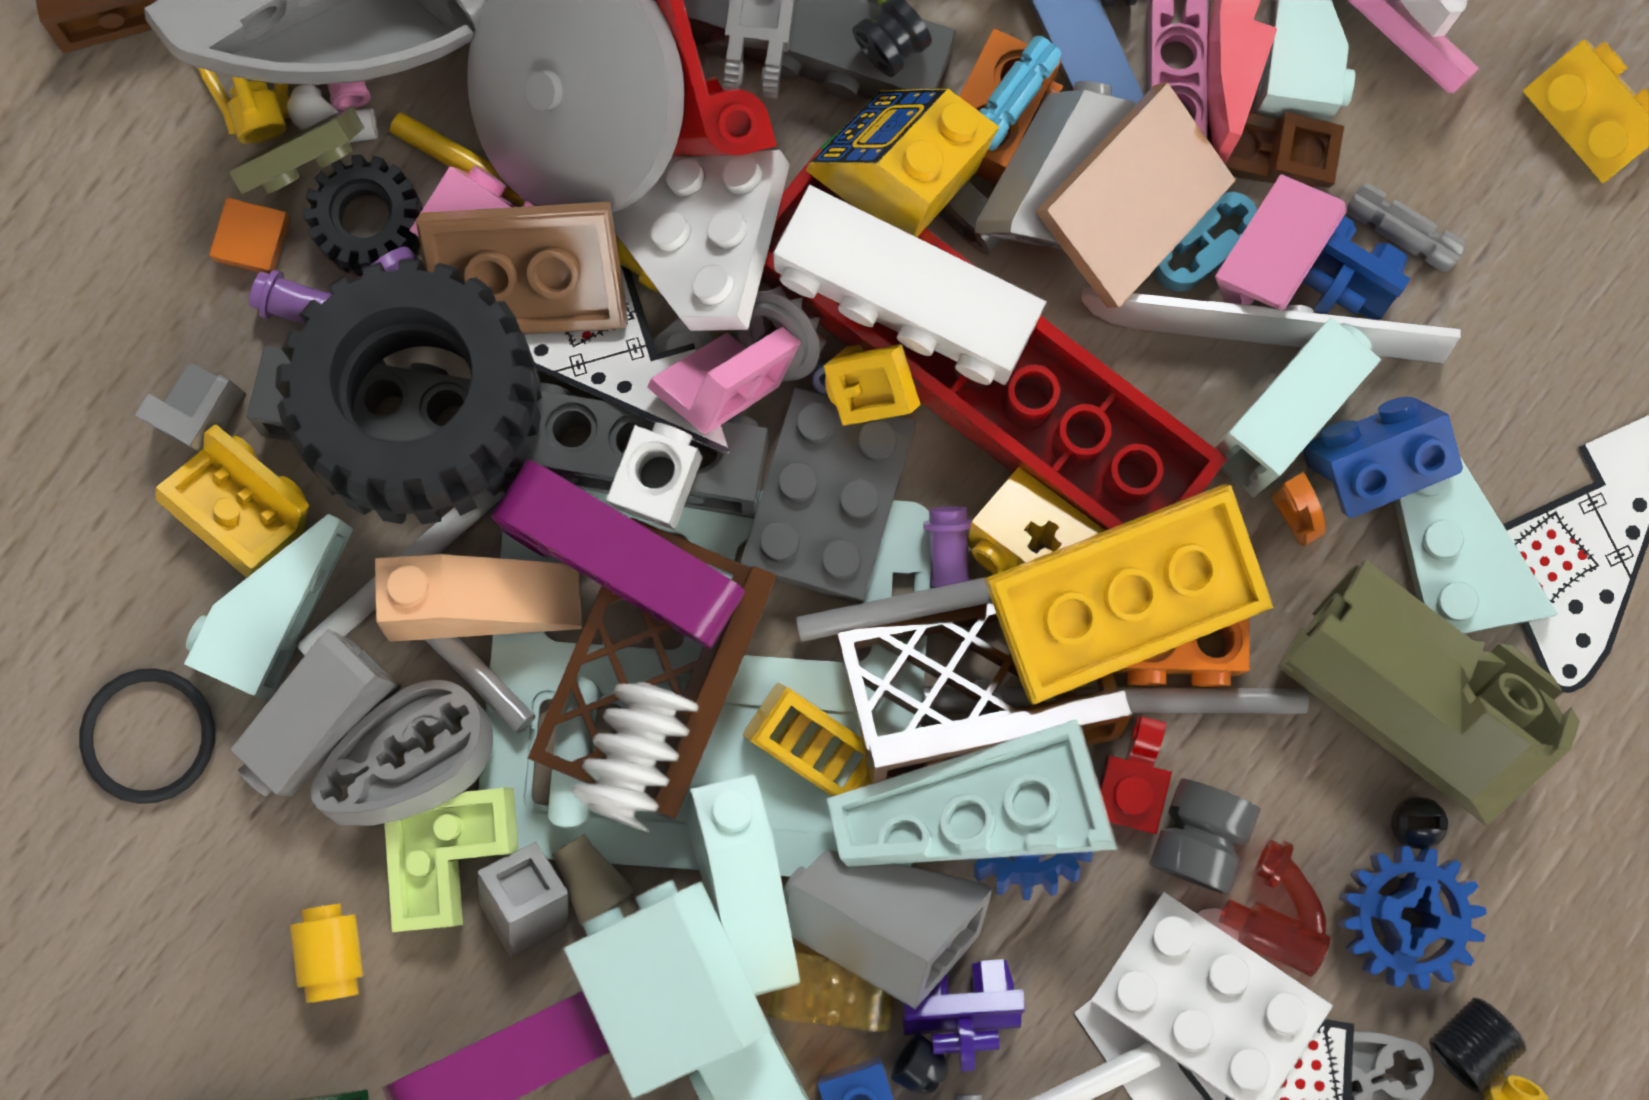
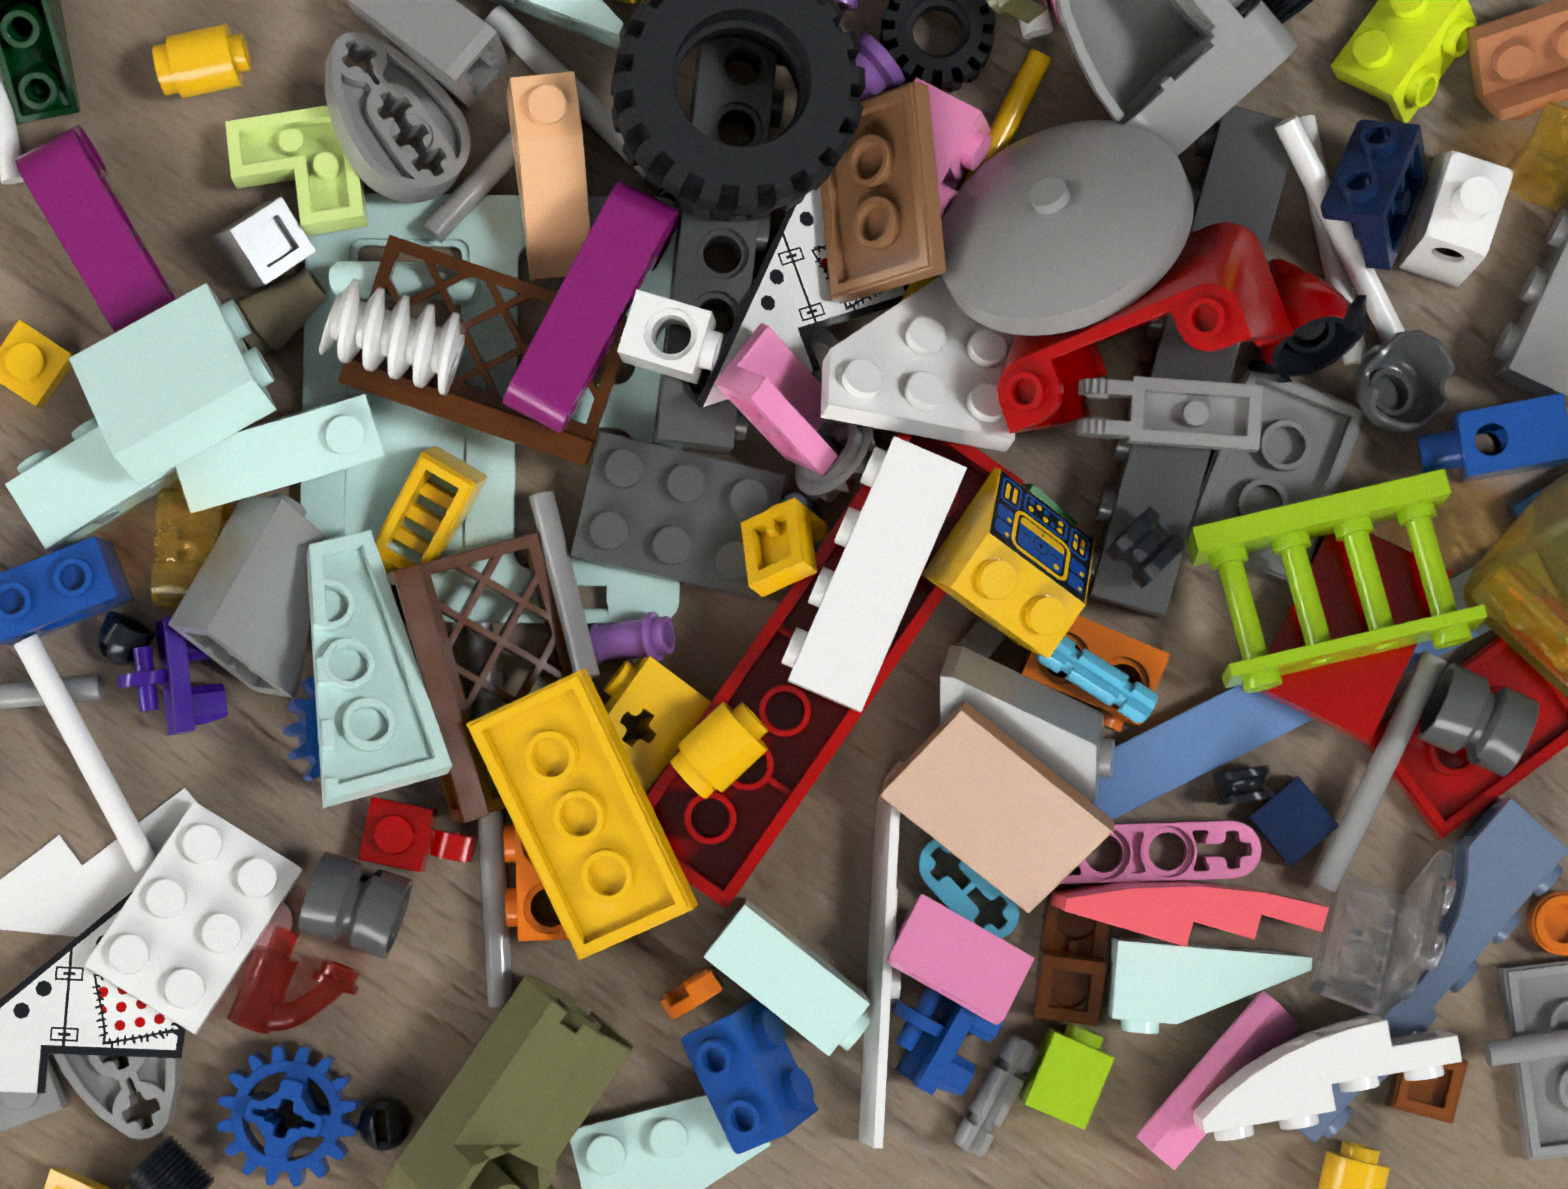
camera: 85 degrees right, 5 degrees up
none -> yellow brick [670,702,769,799]
none -> lime brick [1019,1022,1115,1130]

